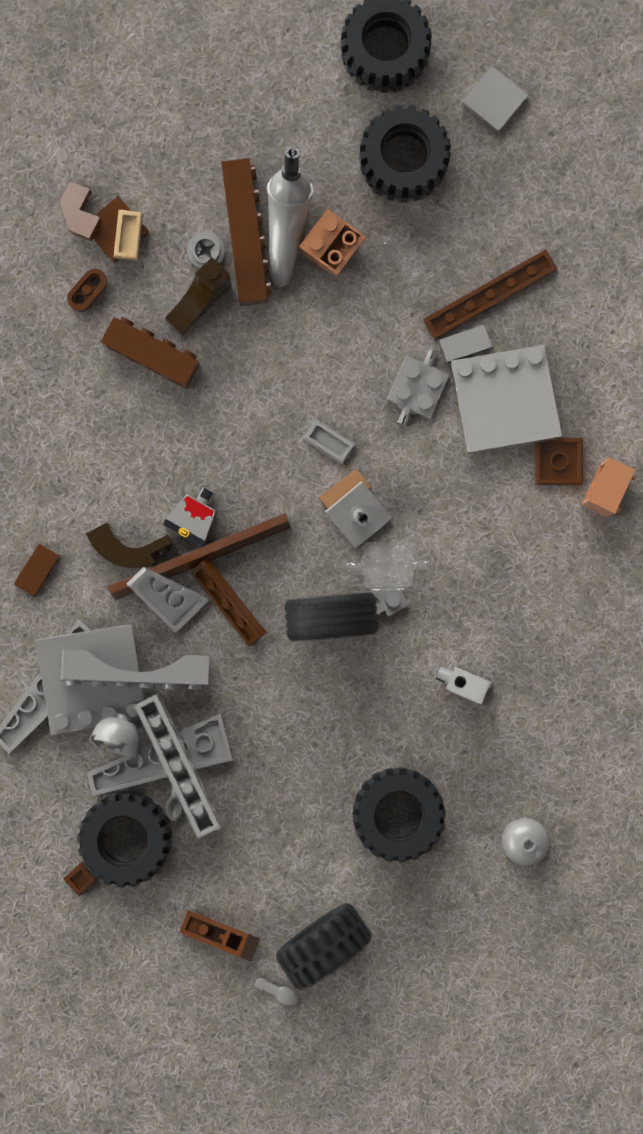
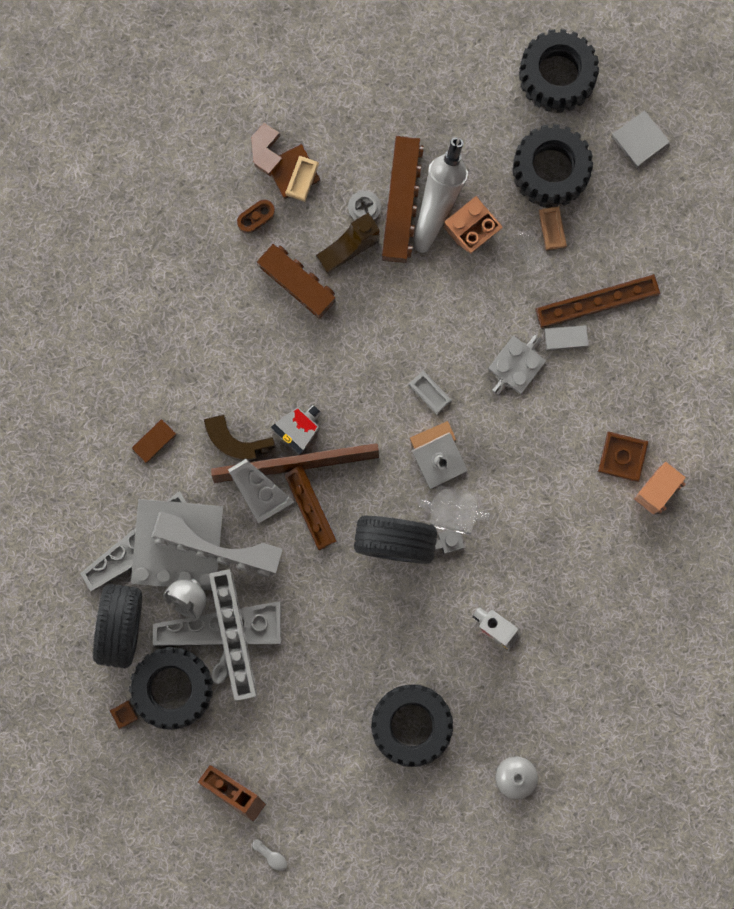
camera: 20 degrees right, 5 degrees down
black tyre [276,903,372,990] -> none
light grey plate [450,345,562,454] -> none
none -> black tyre [93,584,142,669]
none -> medium nougat tile [539,206,567,251]

